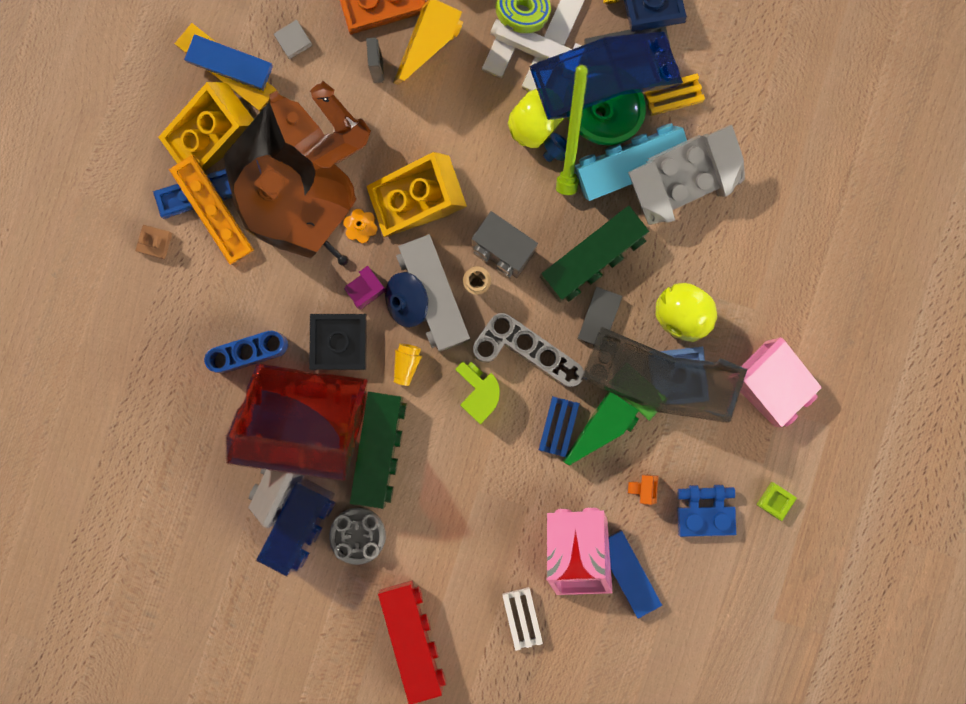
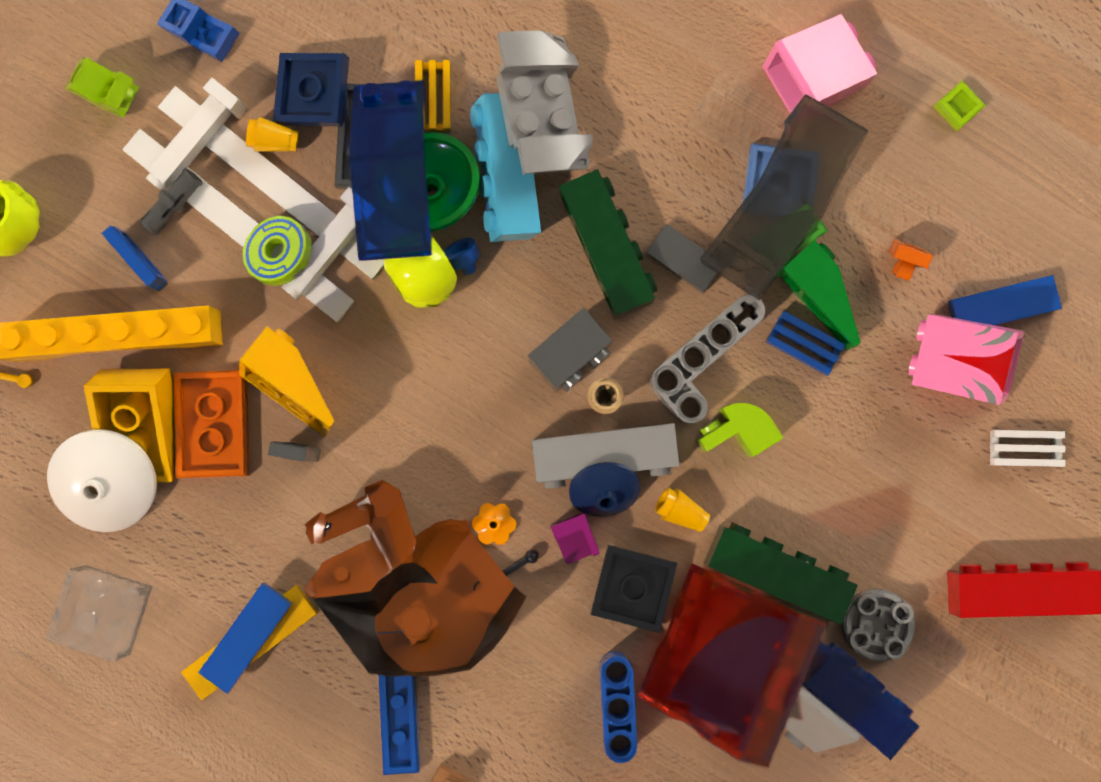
camera: 75 degrees left, 0 degrees up
yellow slope [158,82,254,171] -> none
light orange tile [169,155,254,265] -> none
light grey tile [274,20,313,60] -> none
yellow slope [366,152,467,237] -> none
lime piece [555,65,588,195] -> none
neon yellow piece [655,283,717,342] -> none
blue plate [677,485,736,537] -> none

